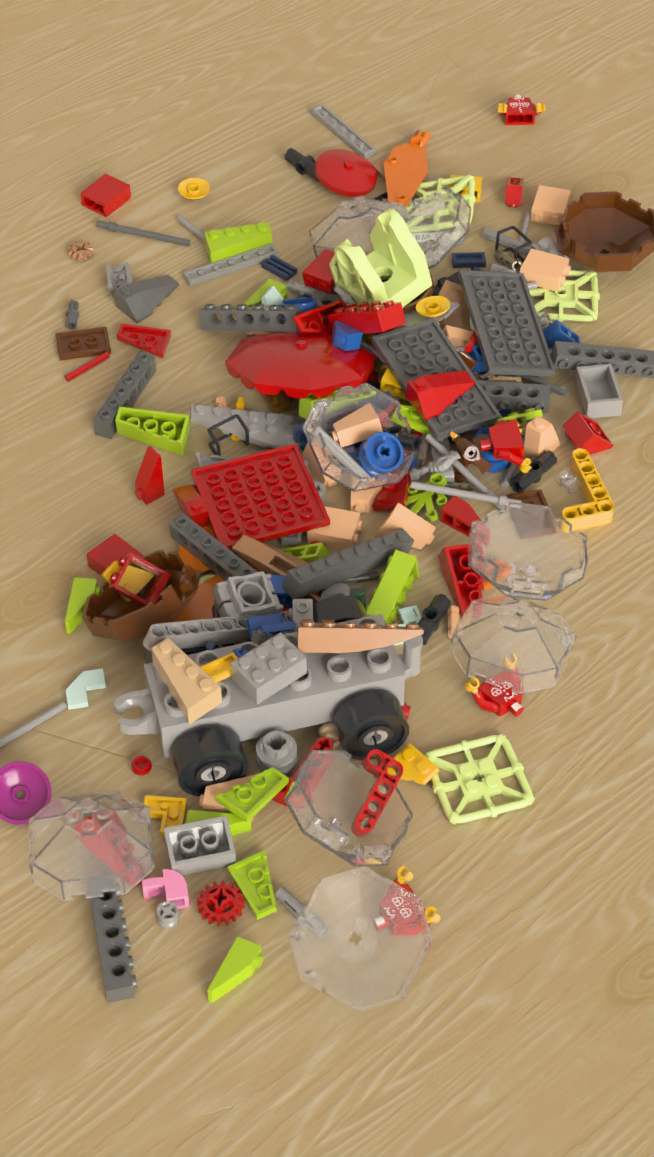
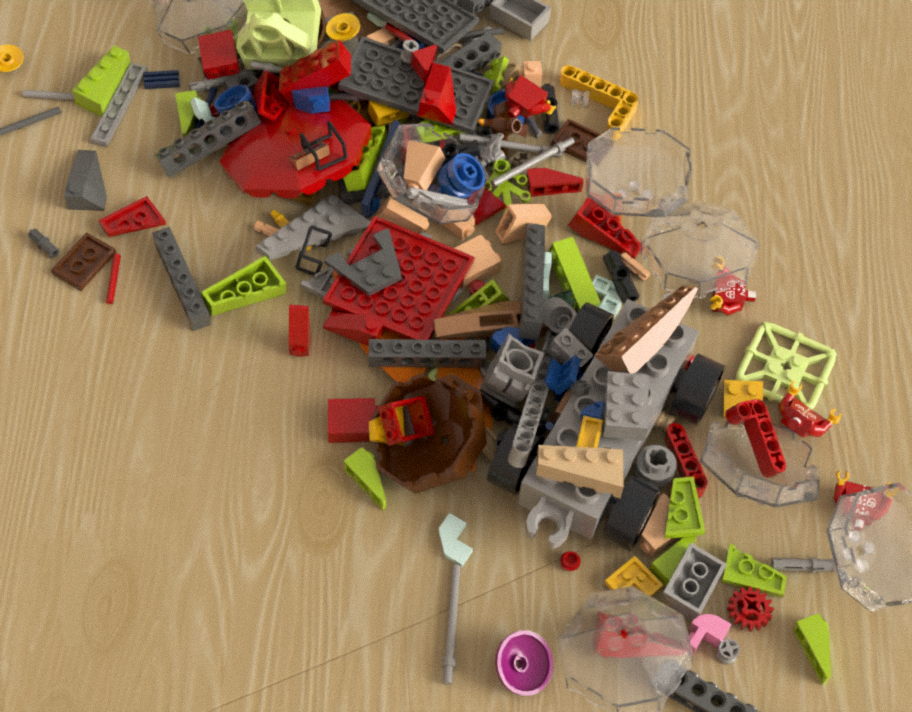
camera: 50 degrees left, 10 degrees up
light grey bracket [105,262,133,294] -> none
red slope [562,411,614,455] -> none
none -> medium nougat slope [289,141,330,170]
none -> black piece [300,121,347,171]
none -> dark grey wing [324,228,401,296]
none -> light grey bush [400,40,419,64]
none -> red slope [410,45,437,82]
none -> light aqua tile [543,252,552,302]
none -> red torso [778,381,842,438]

